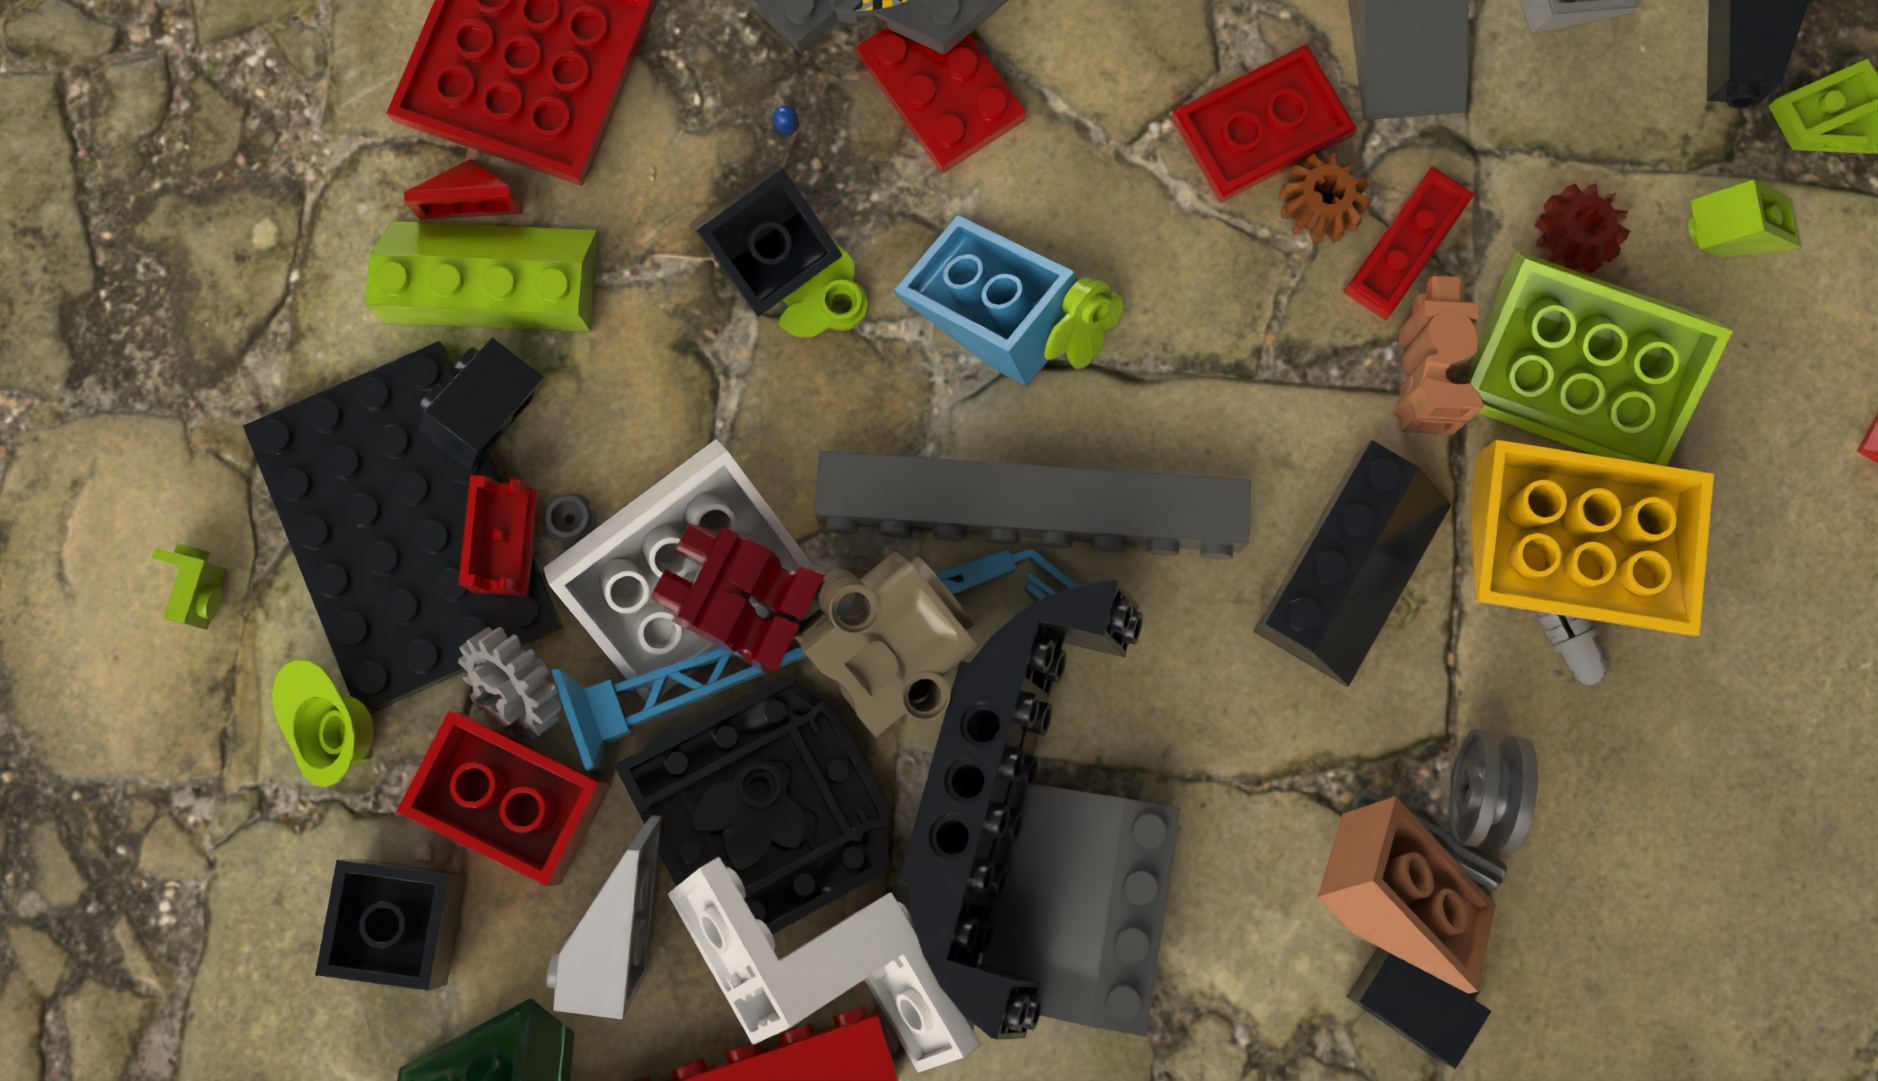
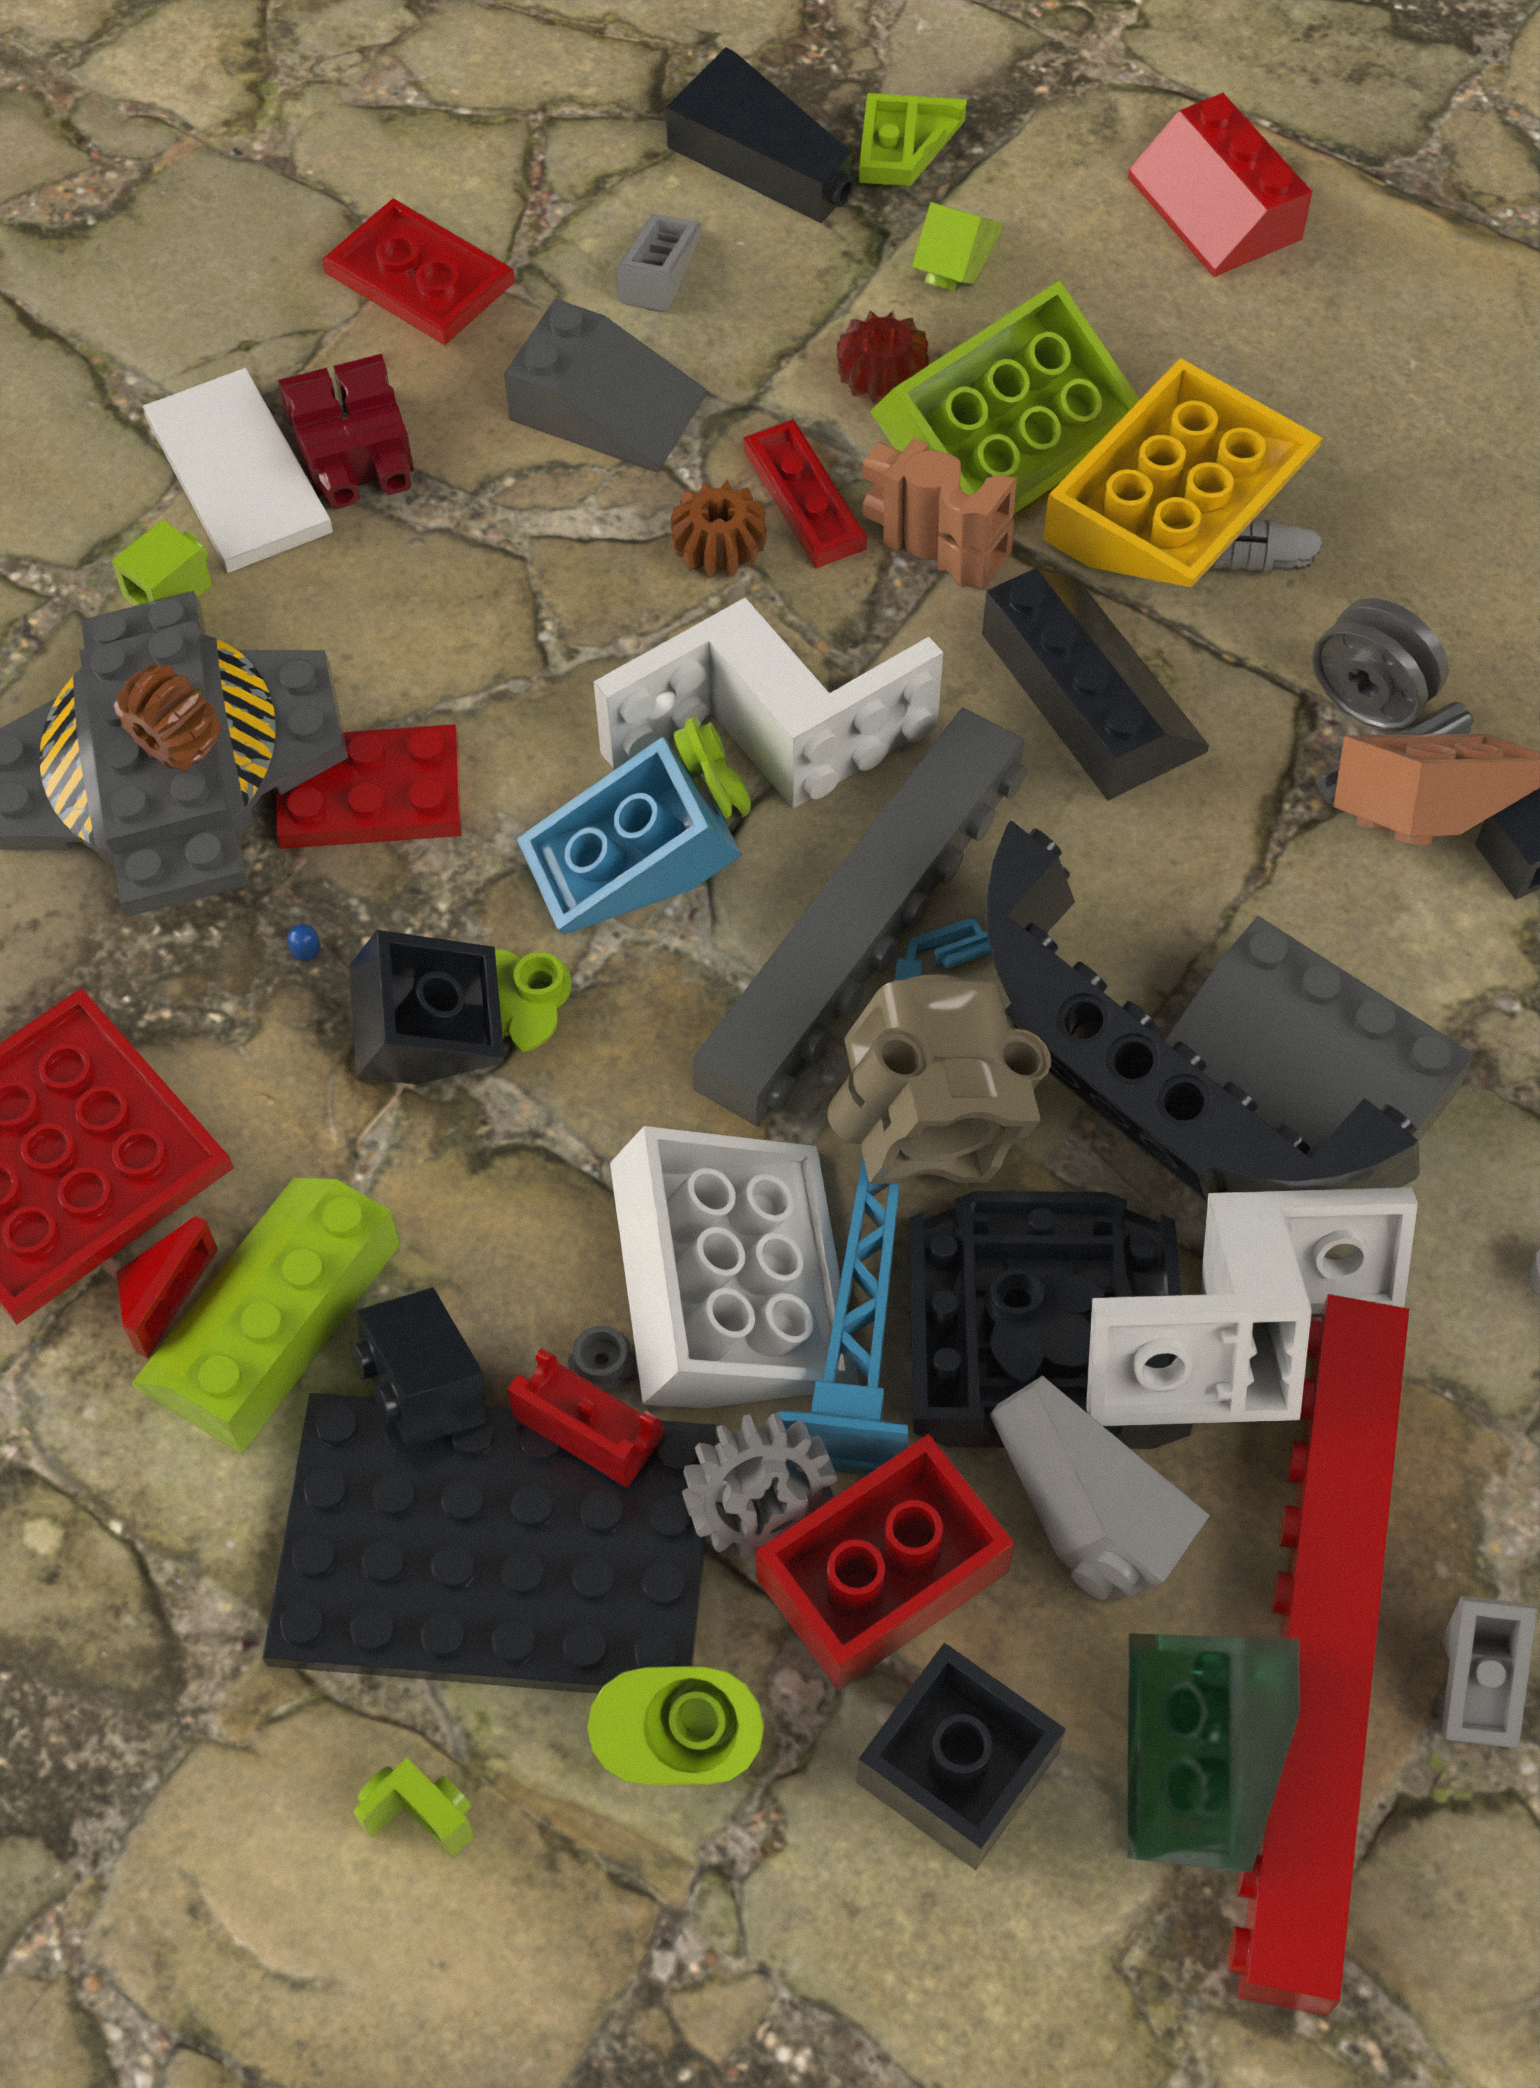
camera: 60 degrees left, 20 degrees down
dark red hips [650,523,825,674] -> none
red tile [1171,44,1357,203] -> none
none -> white bracket [594,598,943,809]

